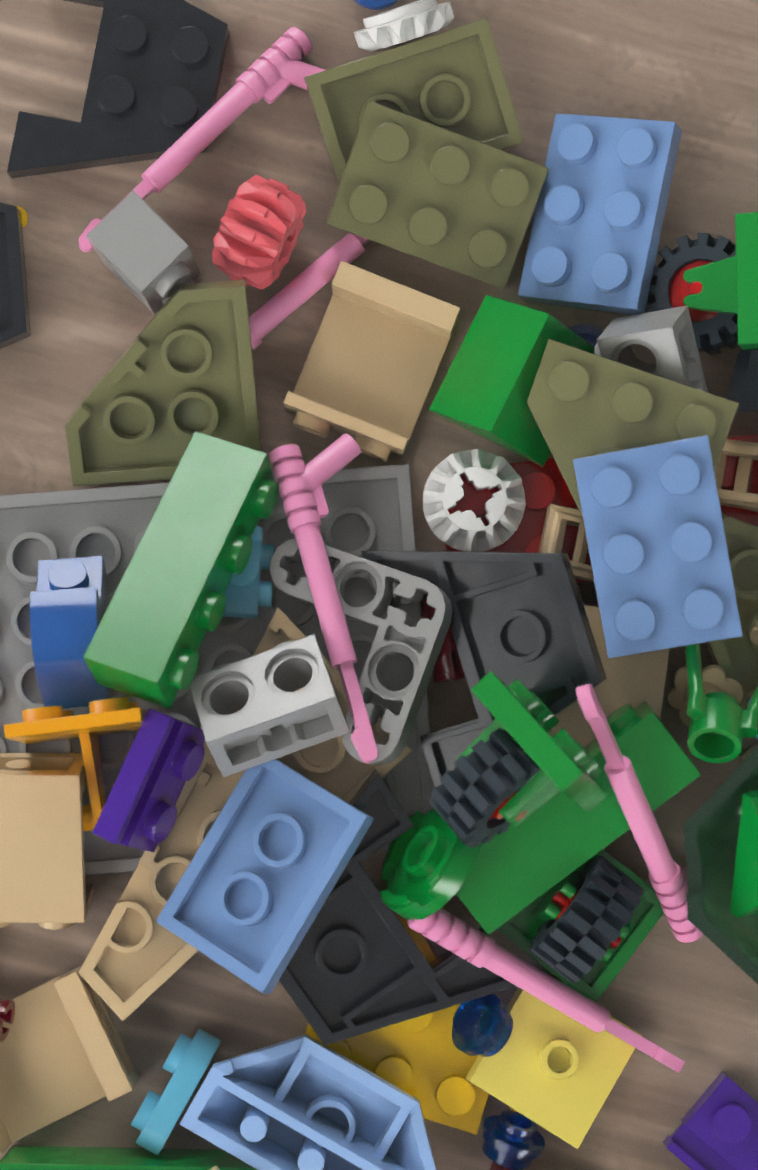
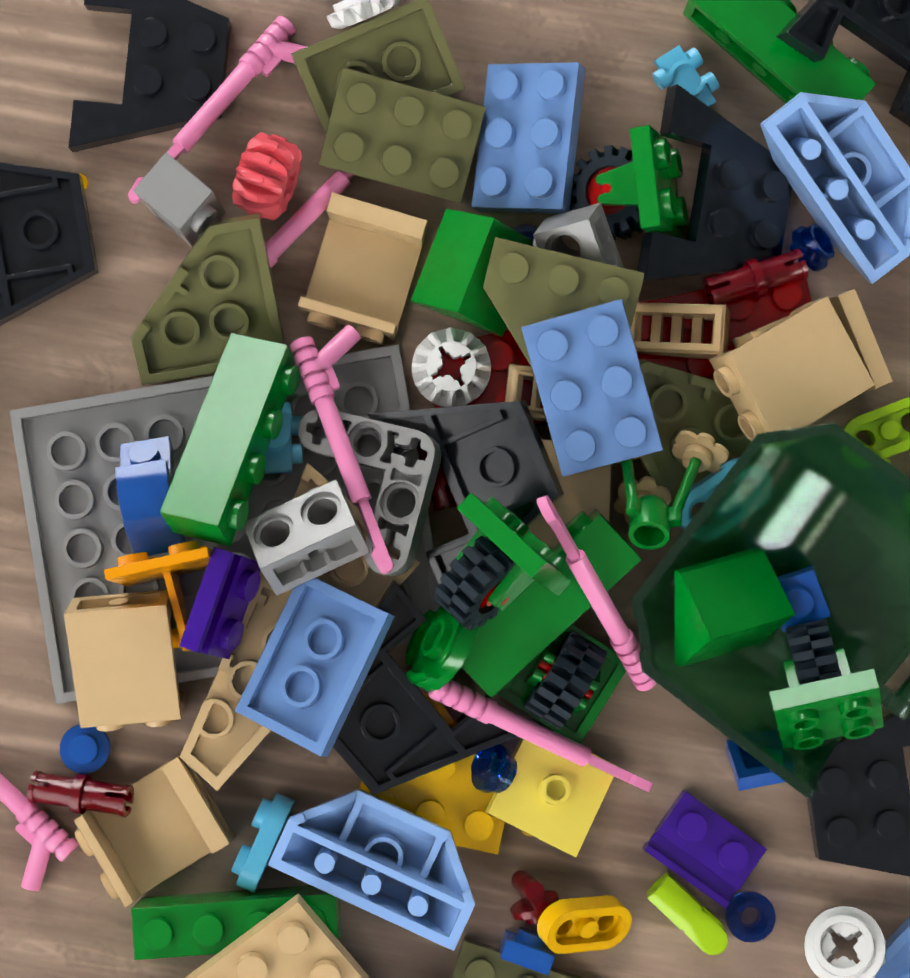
camera: 10 degrees left, 0 degrees up
clear blue plate [481,1111,545,1170] -> none

